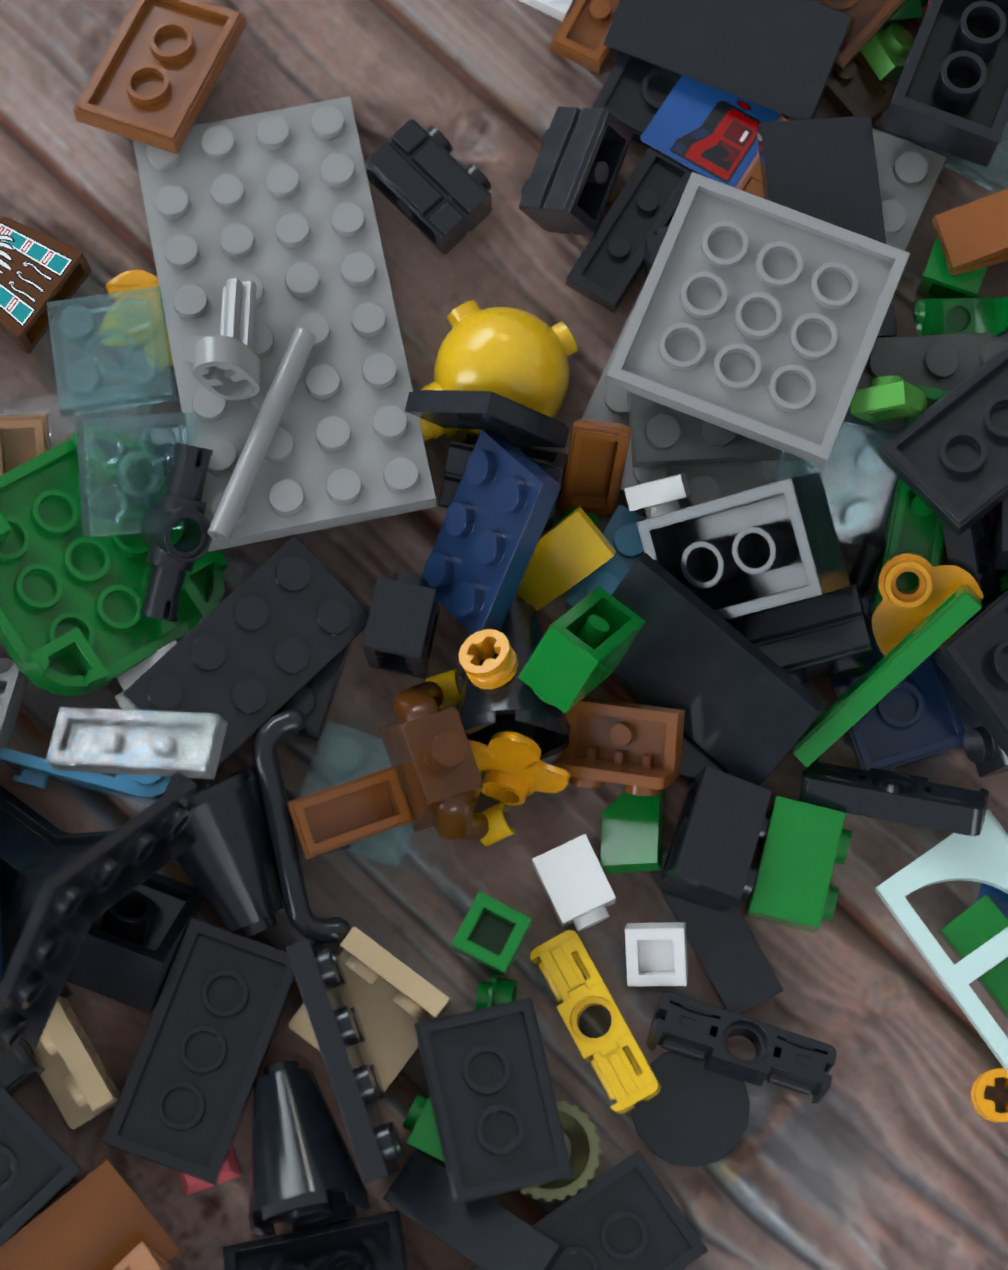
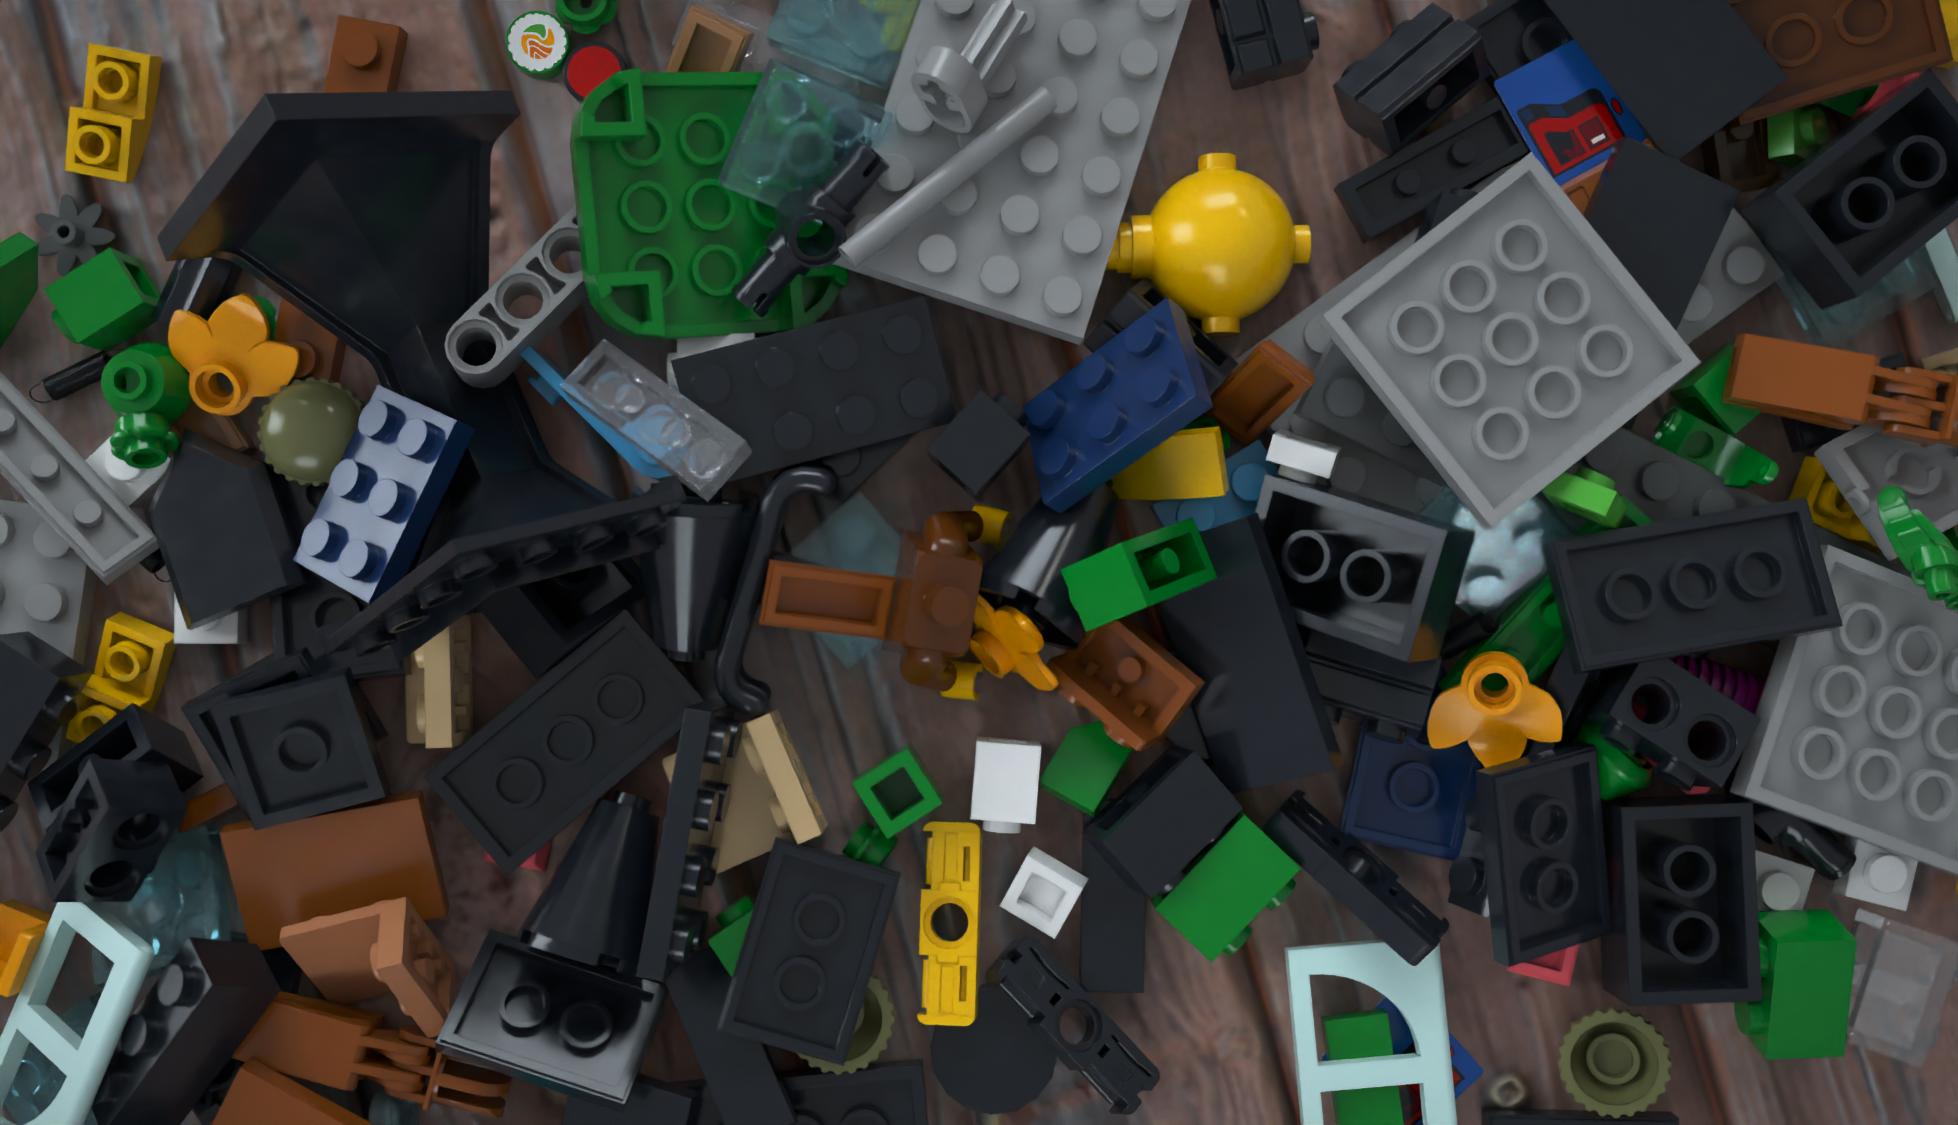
camera: 25 degrees right, 10 degrees up
black tile [405,390,570,448] -> none
light orange bush [458,629,518,690] -> none
green tile [793,584,982,767] -> none

